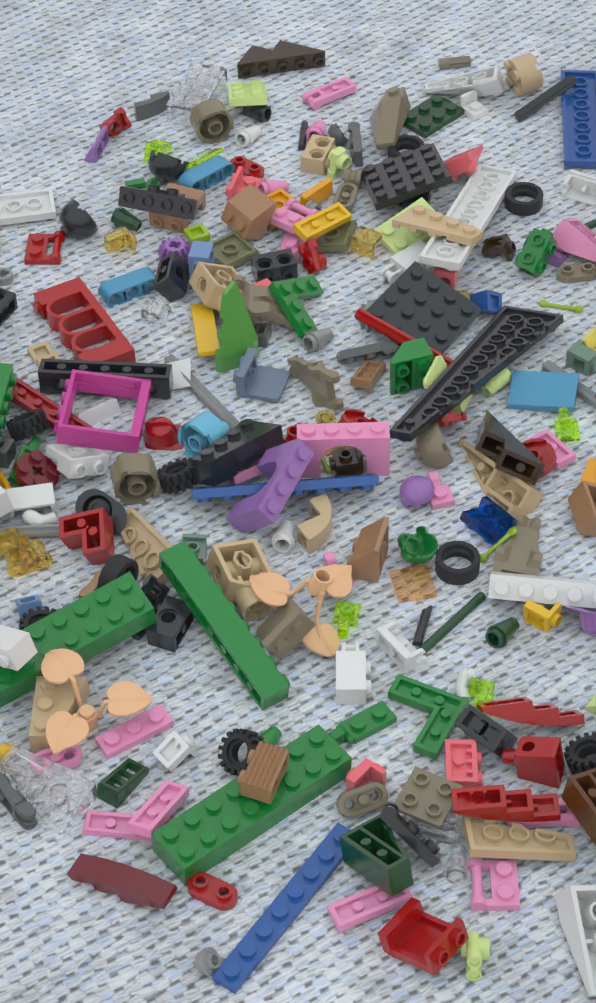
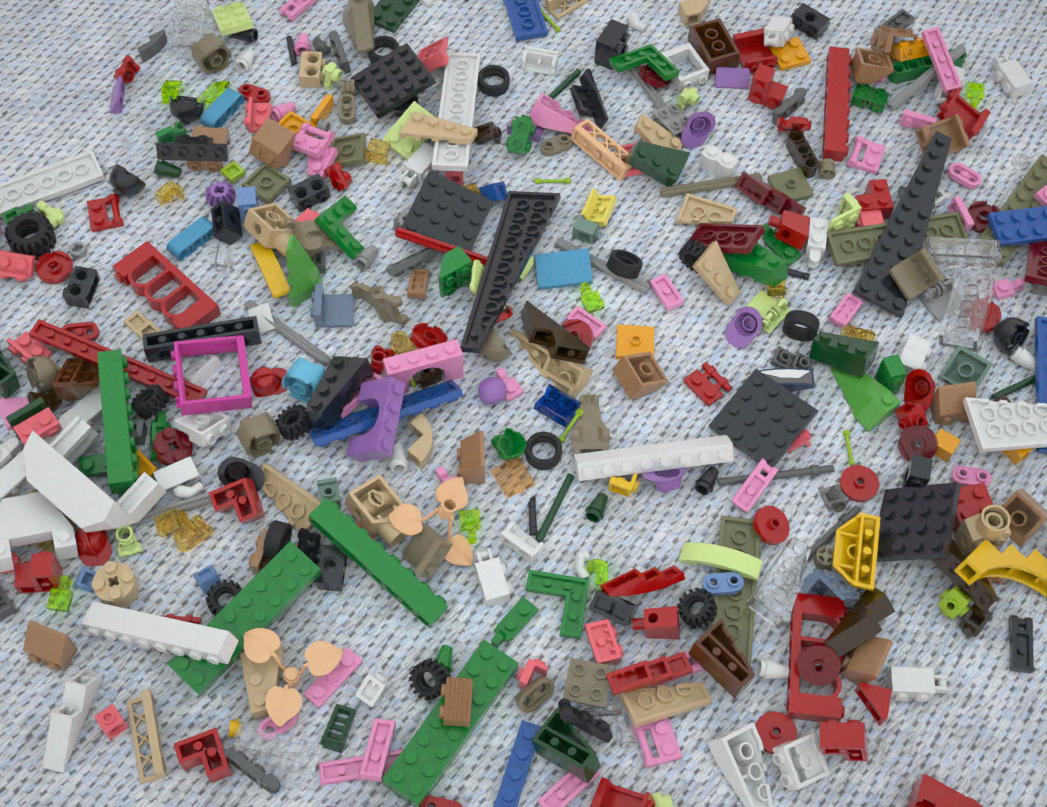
camera: 20 degrees left, 15 degrees up
yellow plate [292,202,352,242] -> none

